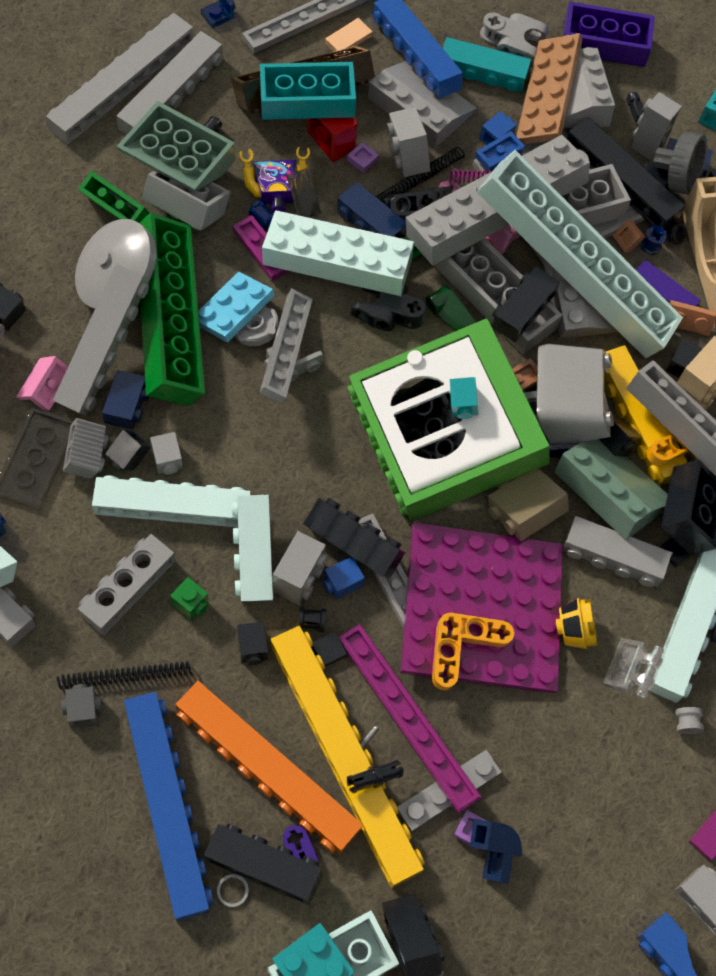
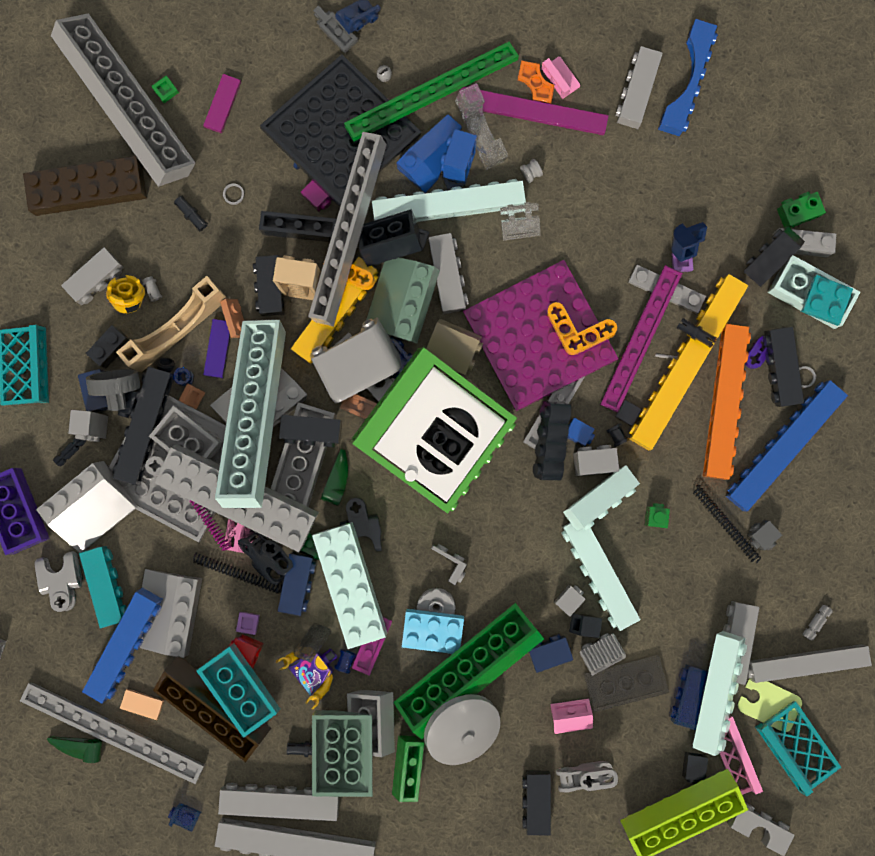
camera: 110 degrees left, 20 degrees up
light grey brick [53,264,149,415] -> none
light grey brick [78,534,175,636] -> none
black brick [237,621,268,665] -> none
light grey plate [259,288,312,403] -> none
light grey brick [387,107,430,177] -> none
teal brick [450,377,478,419] -> none
blue plate [475,131,525,171] -> none
blue brick [479,111,517,145] -> none
medium nougat plate [516,33,583,144] -> none
yellow cone [556,598,597,649] -> none
black brick [599,418,642,456] -> none

